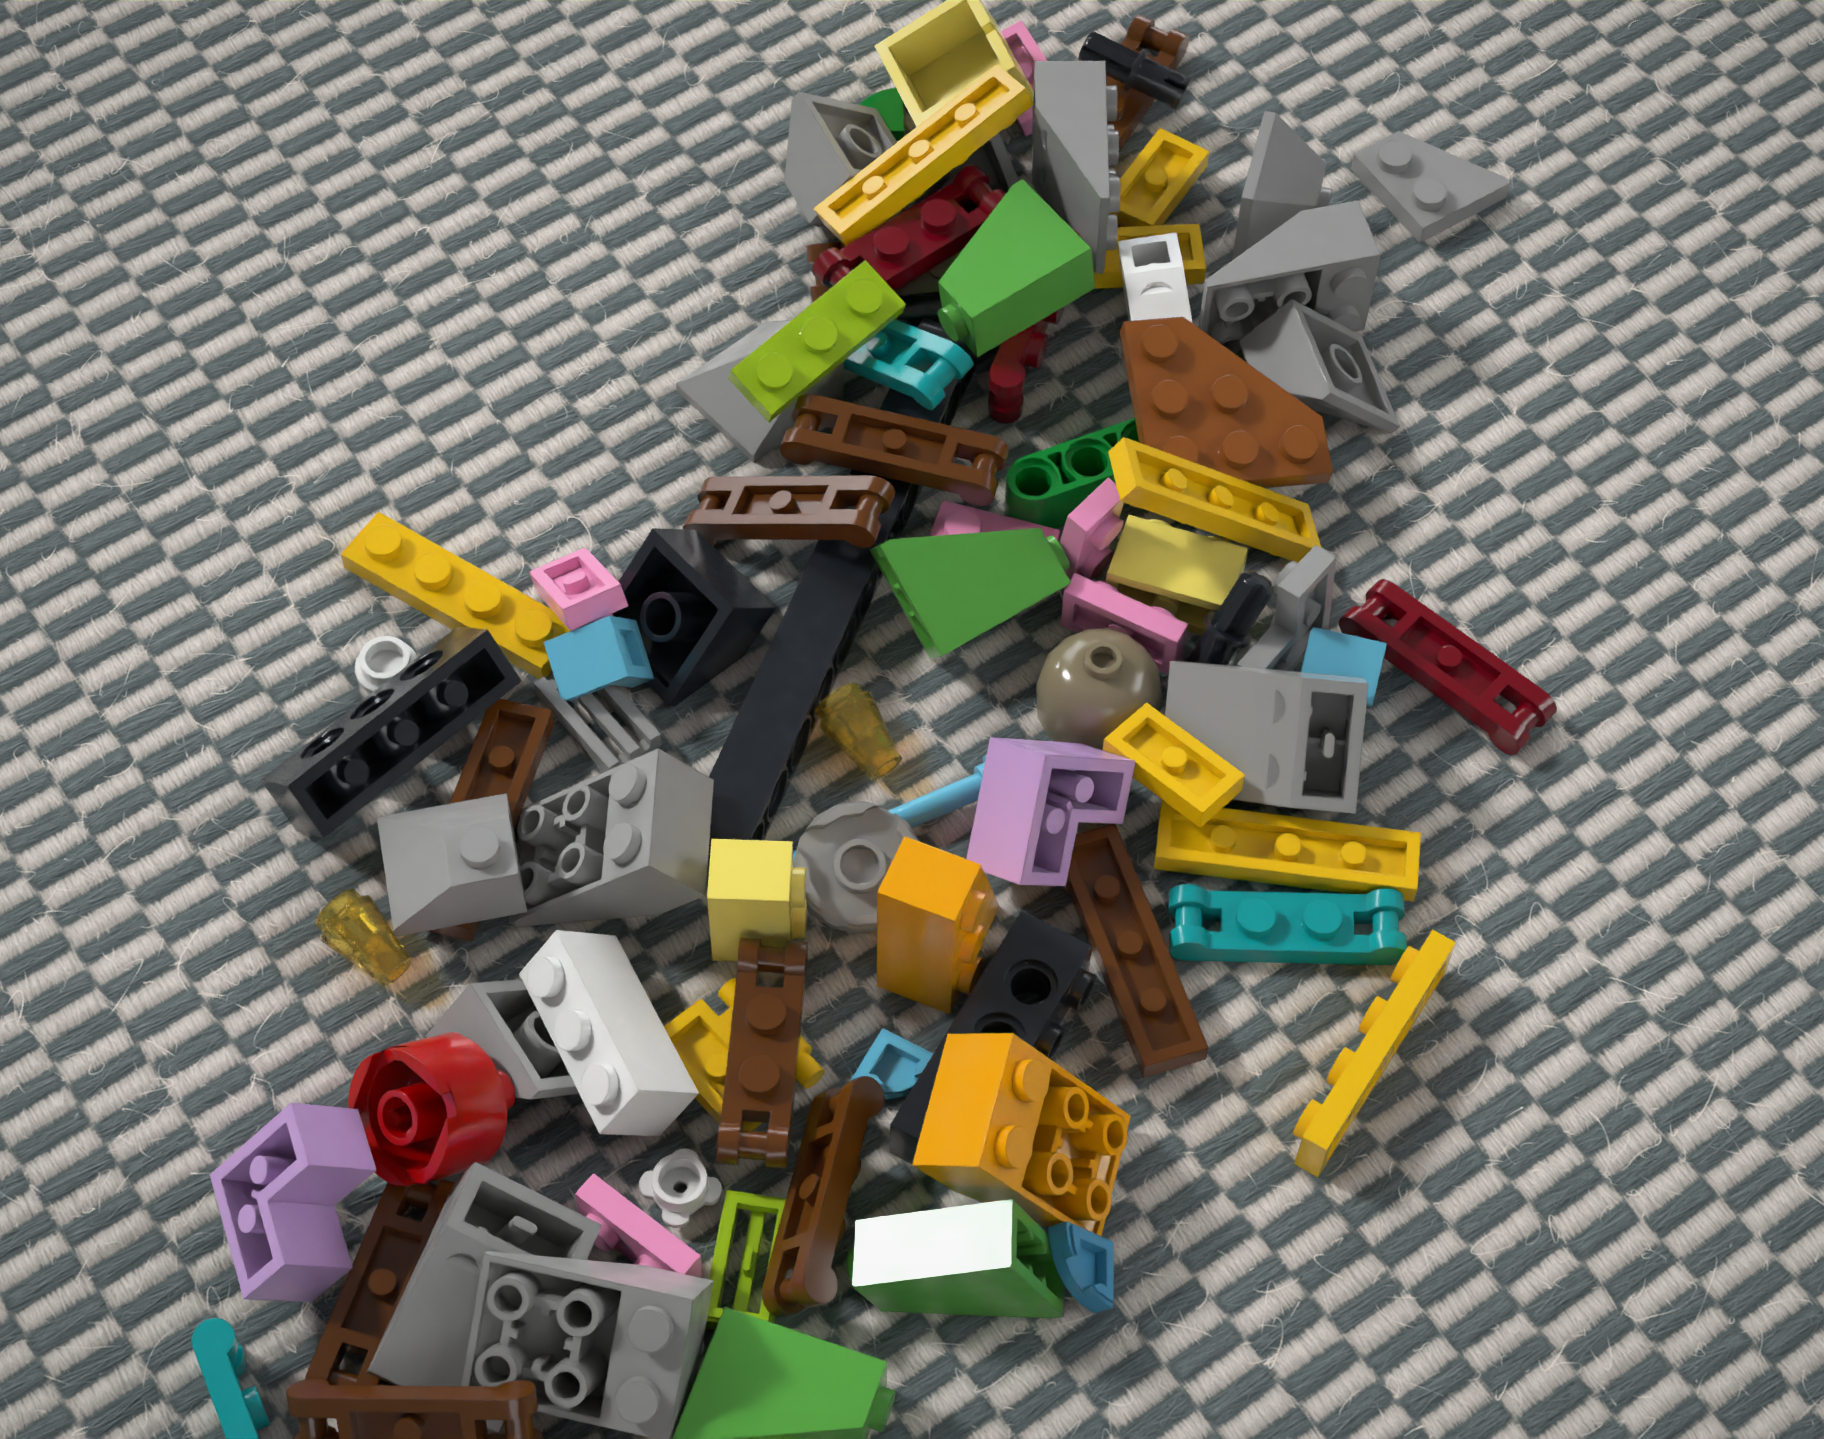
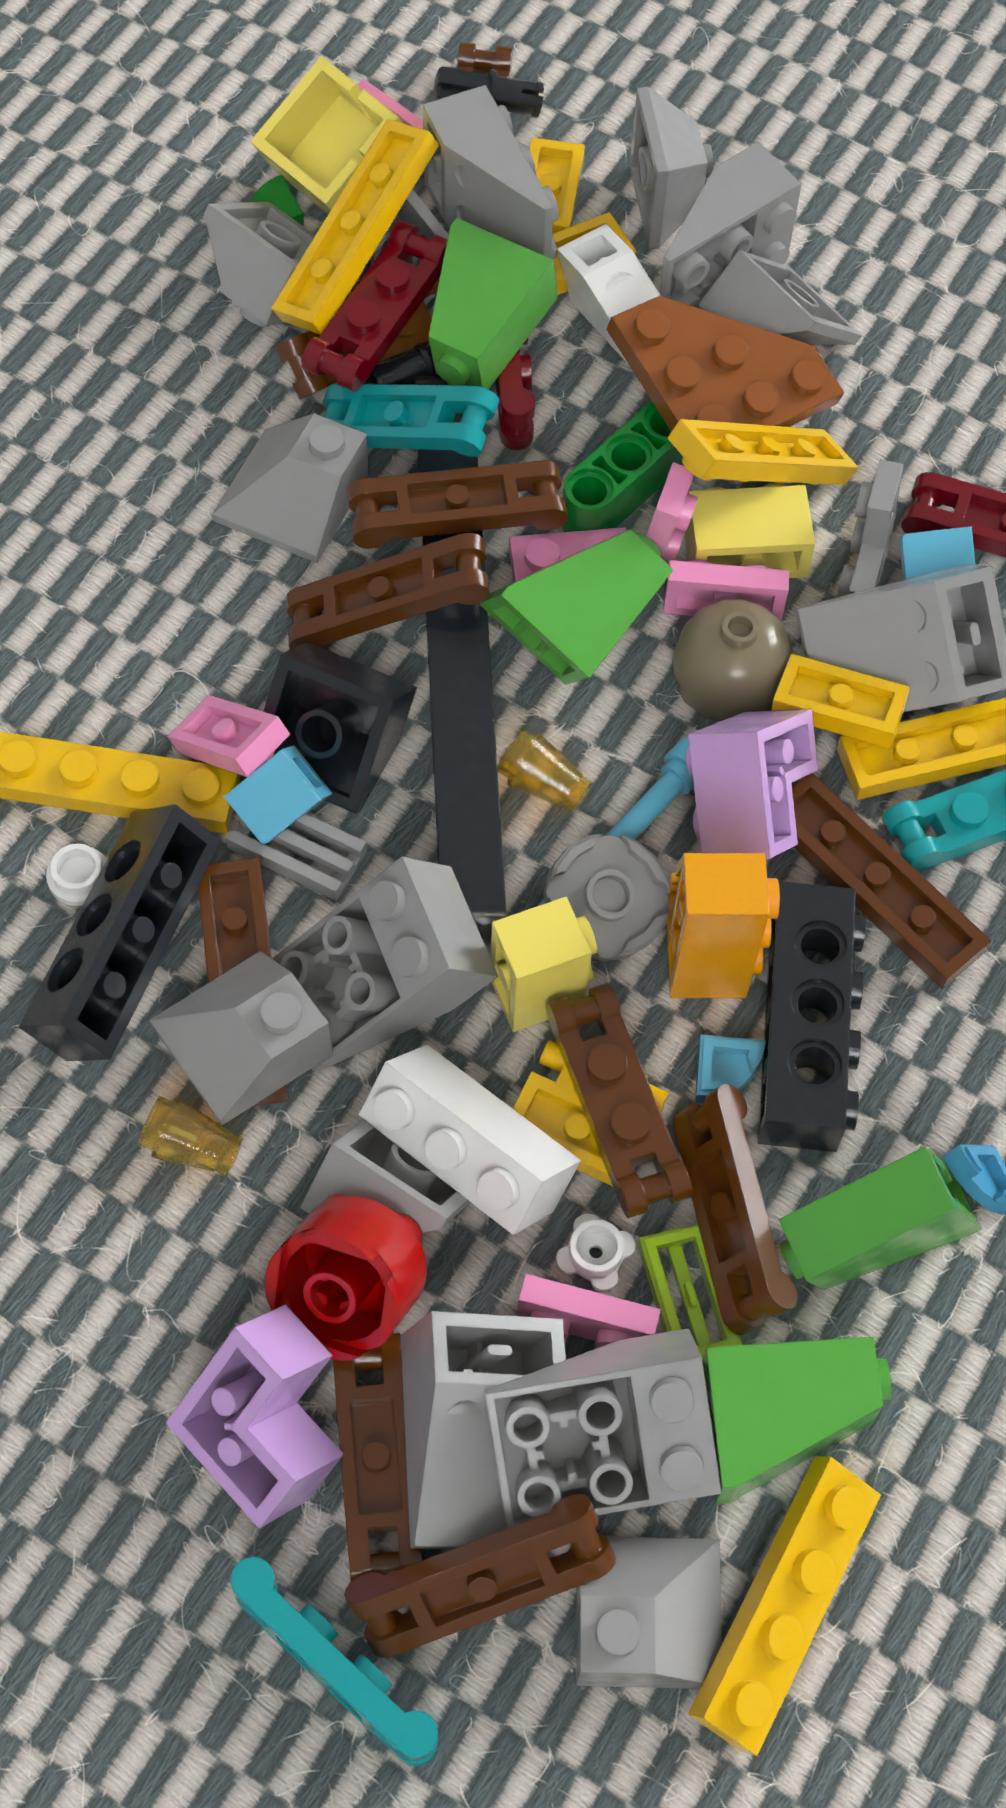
camera: 25 degrees left, 5 degrees up
lime plate [728,260,906,423] -> none
light orange slope [912,1033,1131,1236] -> none
black axle [1183,570,1273,665] -> none
light grey wing [1351,131,1510,243] -> none

